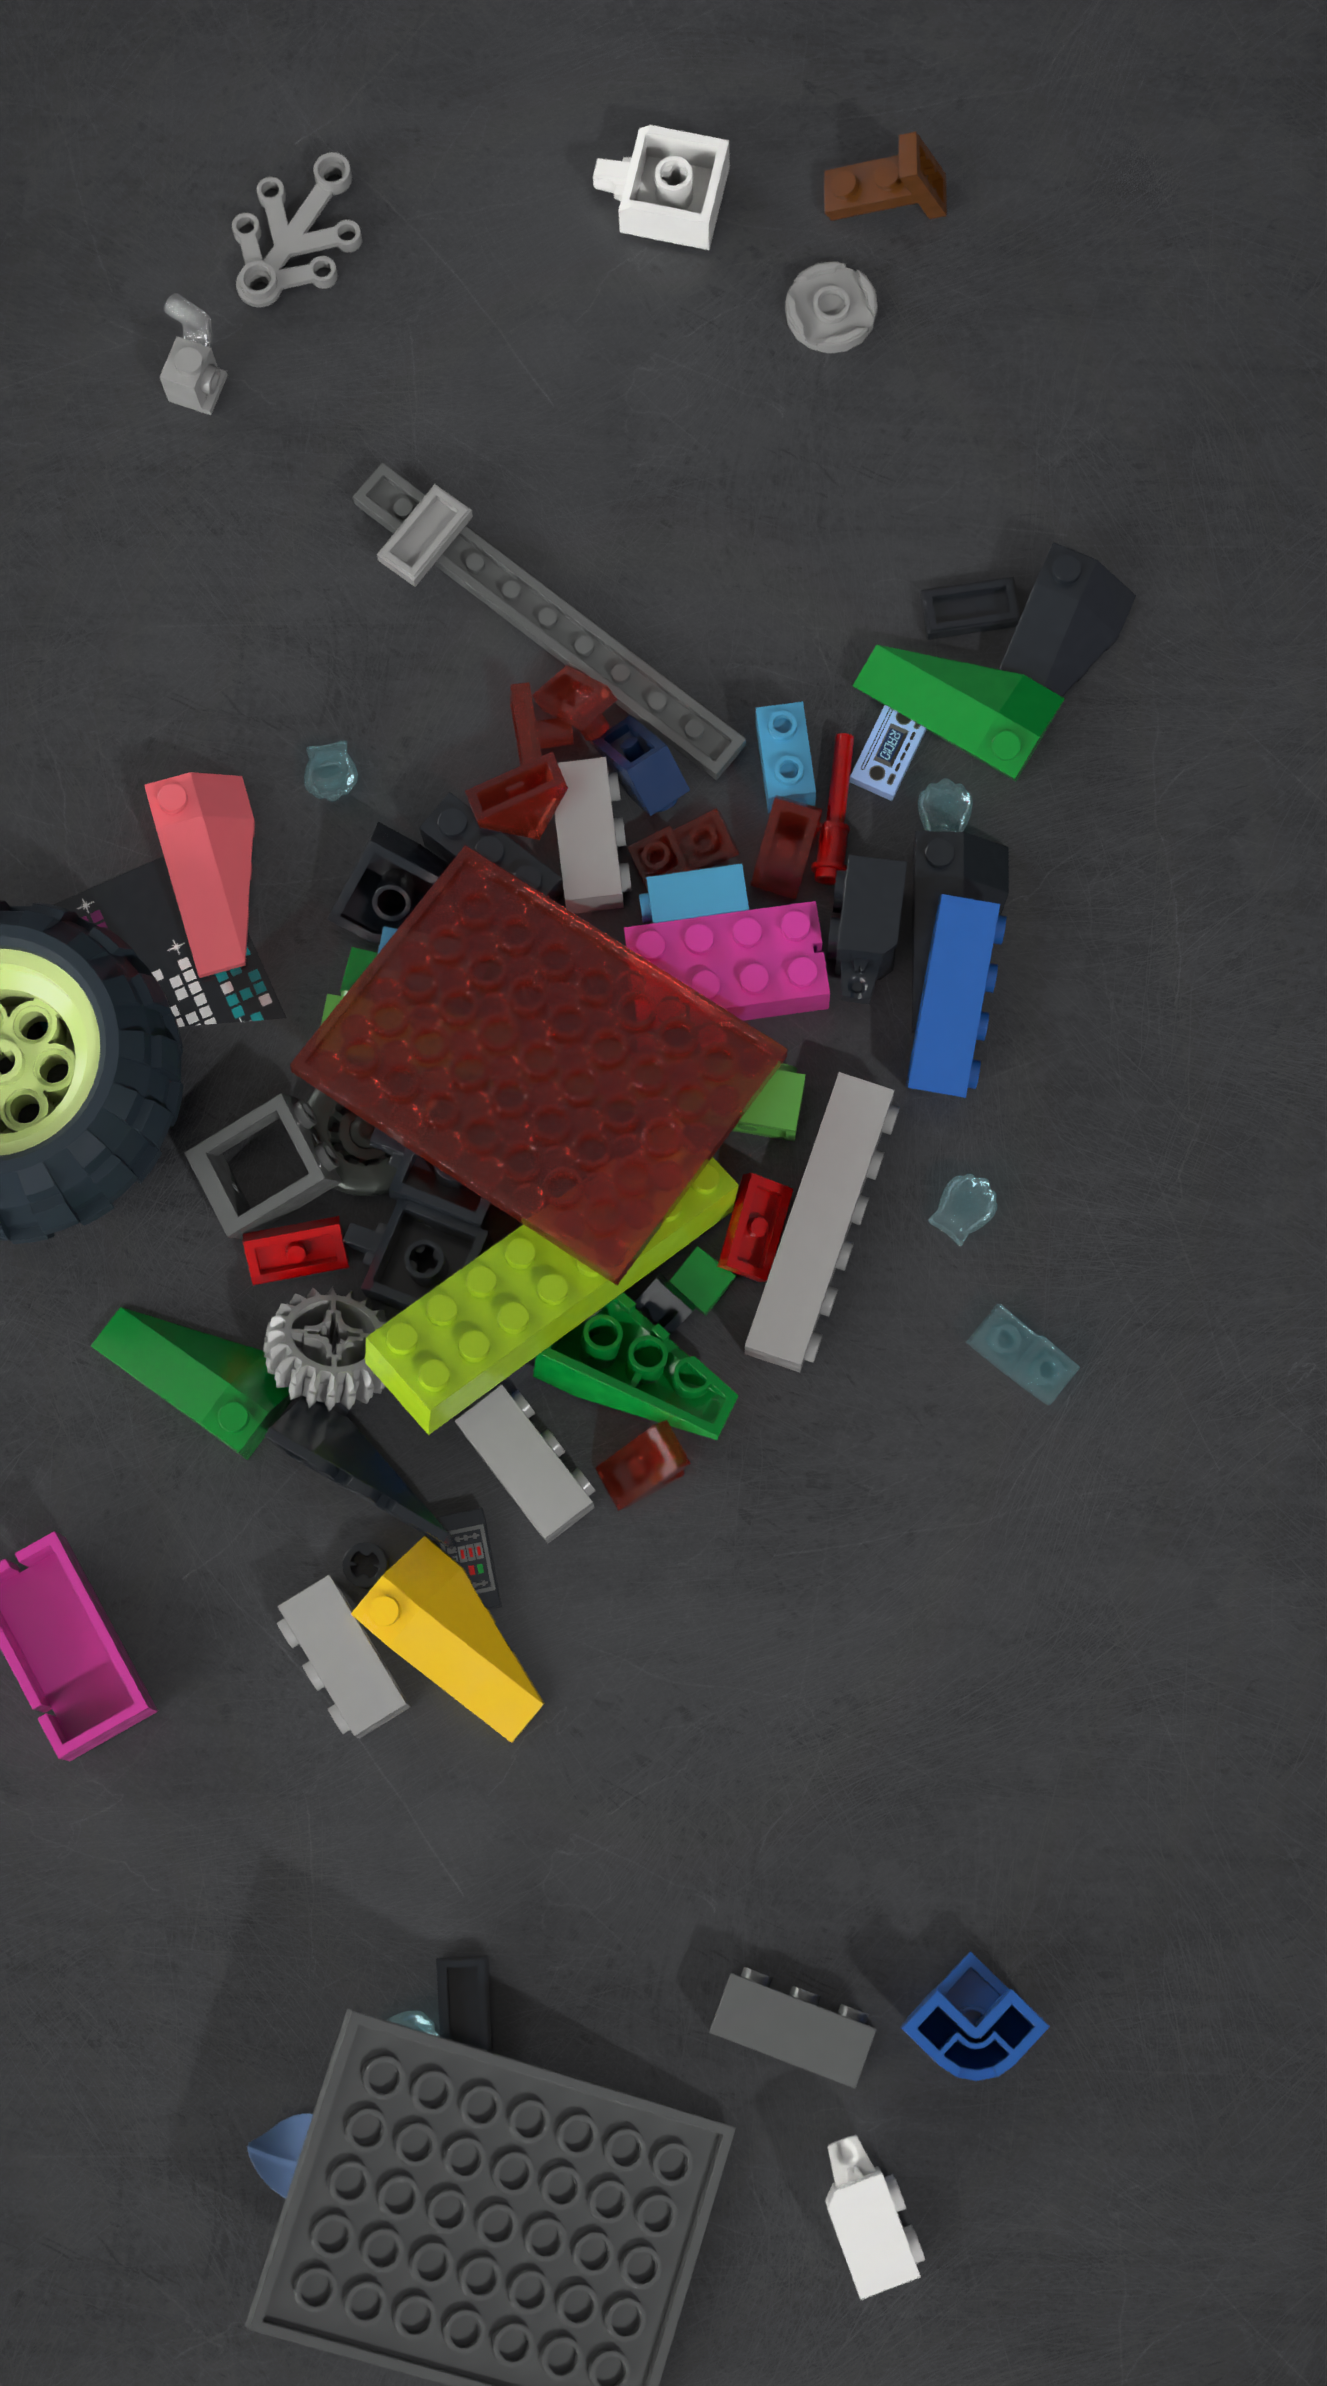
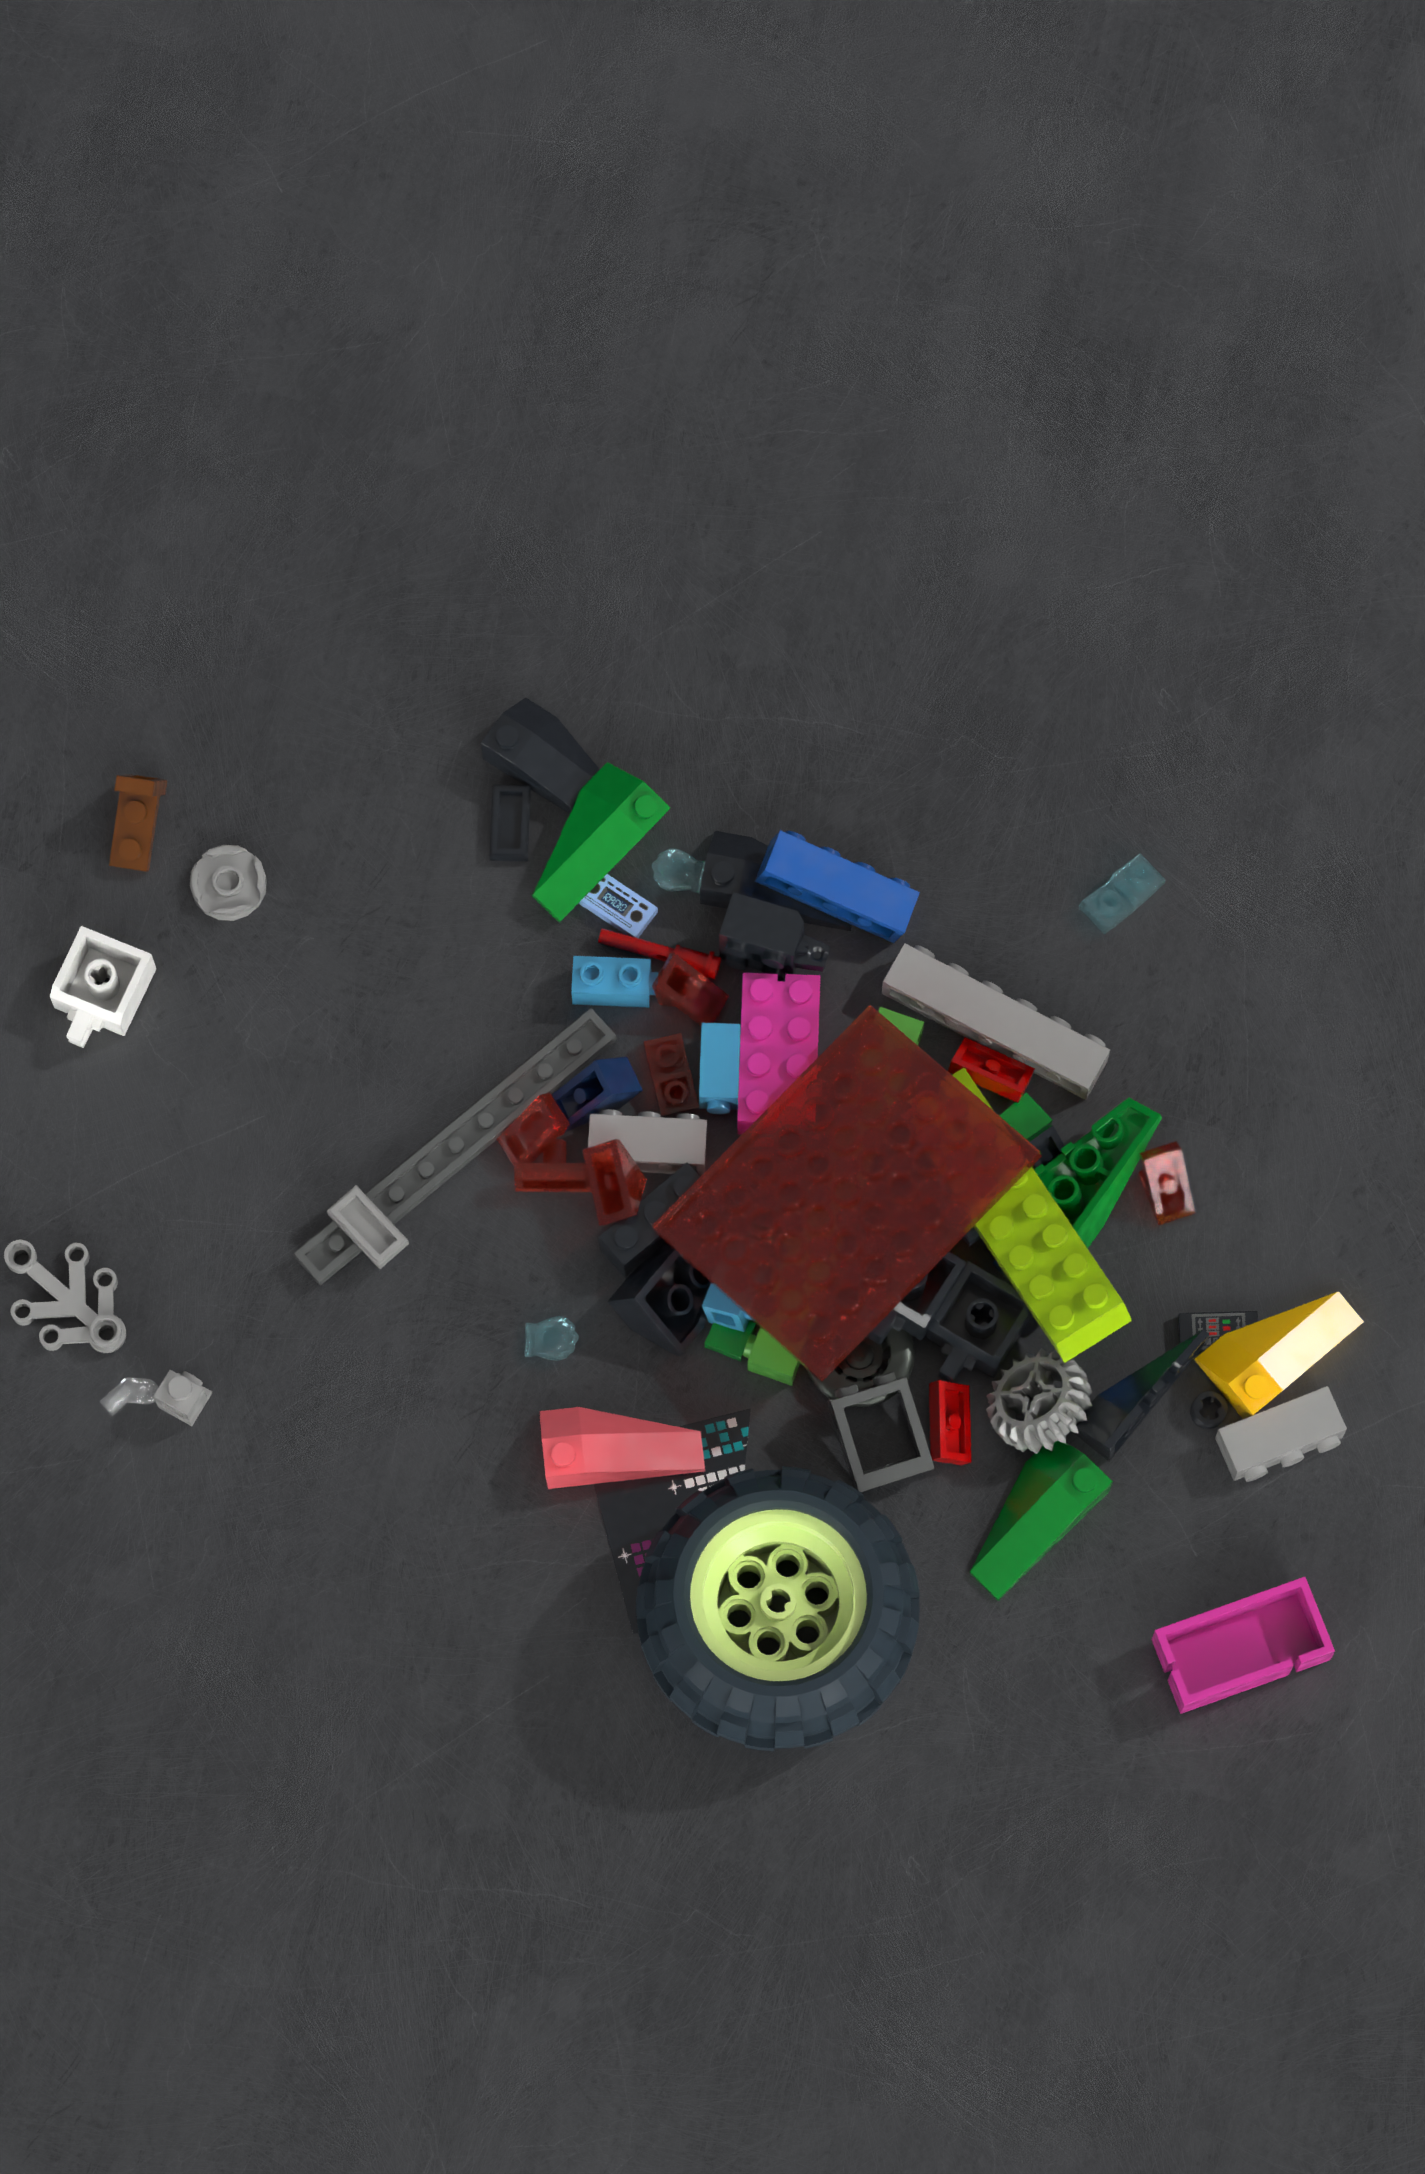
camera: 85 degrees left, 5 degrees down
light grey brick [455,1385,595,1544] -> none
clear light blue animal [928,1174,997,1246] -> none

